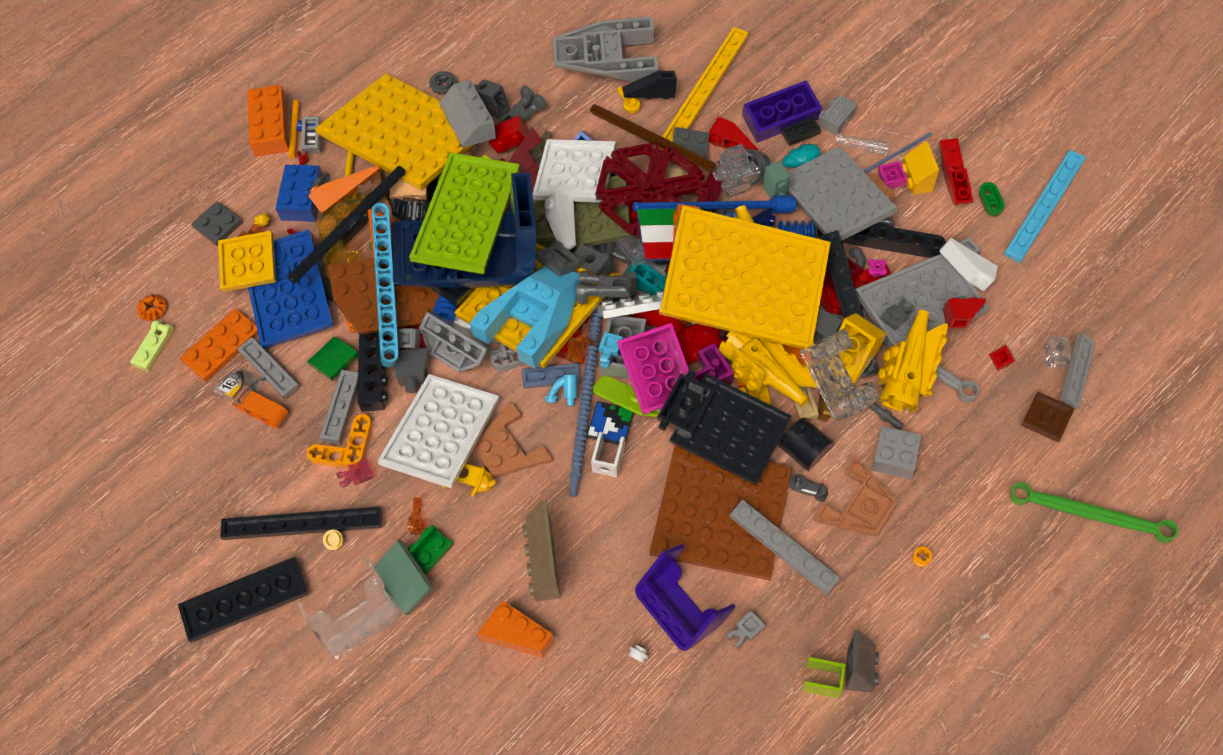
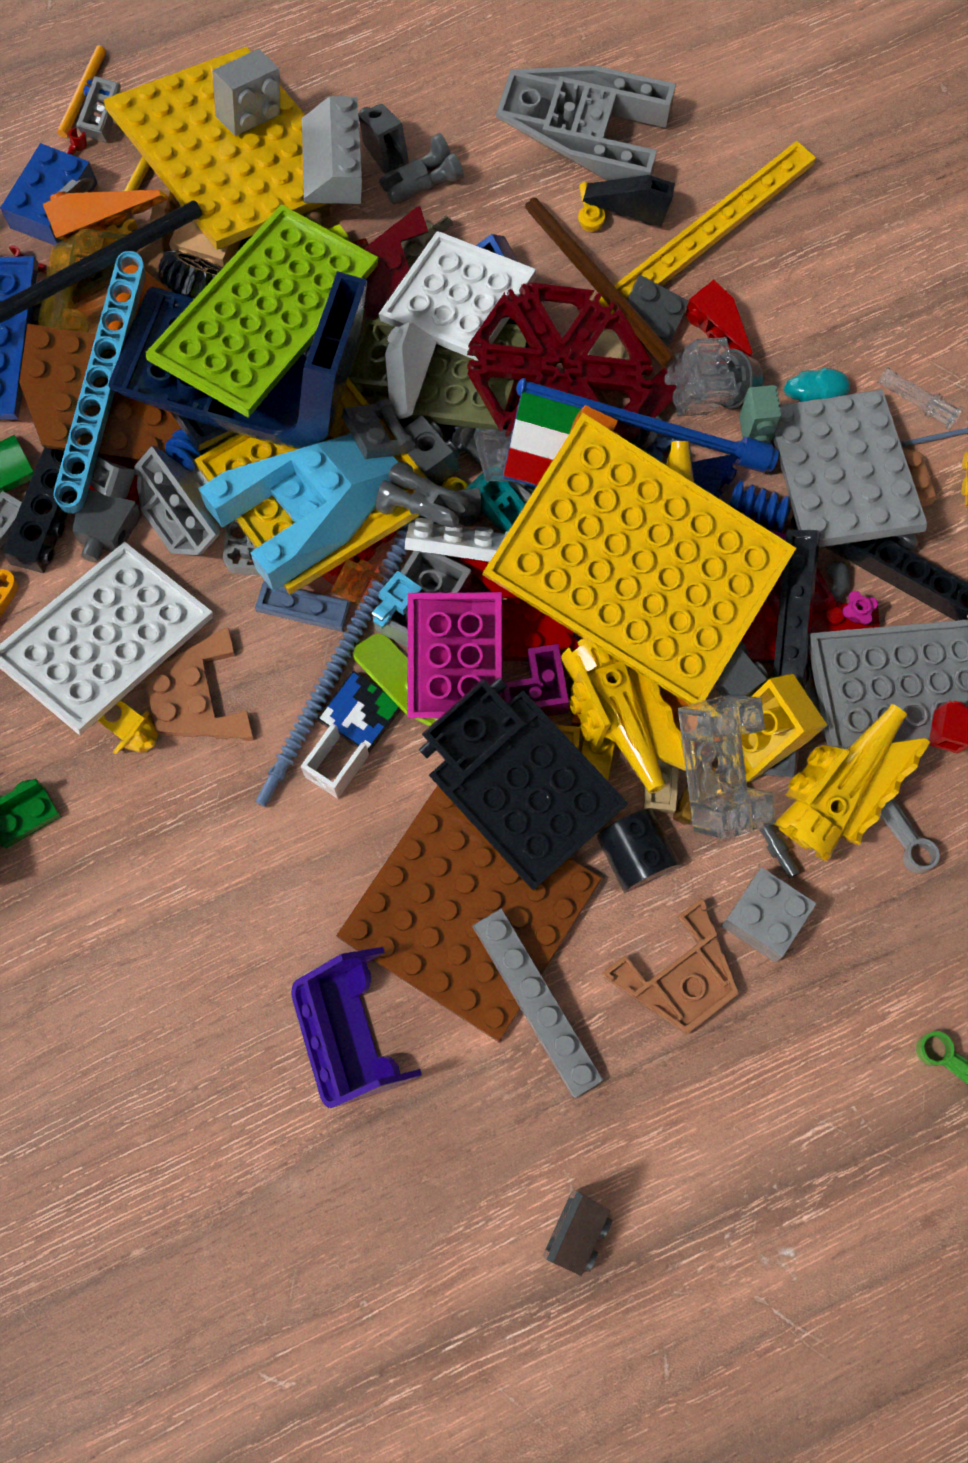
camera: 15 degrees right, 10 degrees up
orange brick [247,85,289,157] -> none
clear orange plate [407,498,424,535] -> none
dark grey gear [429,71,456,95] -> none
orange wedge [477,600,555,658] -> none
red brick [489,115,528,154] -> none
dark tan slope [523,500,560,602] -> none
medium azure plant [544,375,577,406] -> none
white plate [628,645,649,663] -> none
light grey plate [727,611,766,649] -> none
dark purple brick [742,80,822,143] -> none
pearl dark grey plate [781,117,821,146] -> none
flat silver piece [789,474,828,502] -> none
lime piece [802,657,846,699] -> none
light grey brick [818,95,857,136] -> none
dark pink piece [877,161,907,189] -> none
dark grey plate [880,298,914,330] -> none
light orange bush [912,546,932,567] -> none
none -> light grey brick [212,49,280,136]

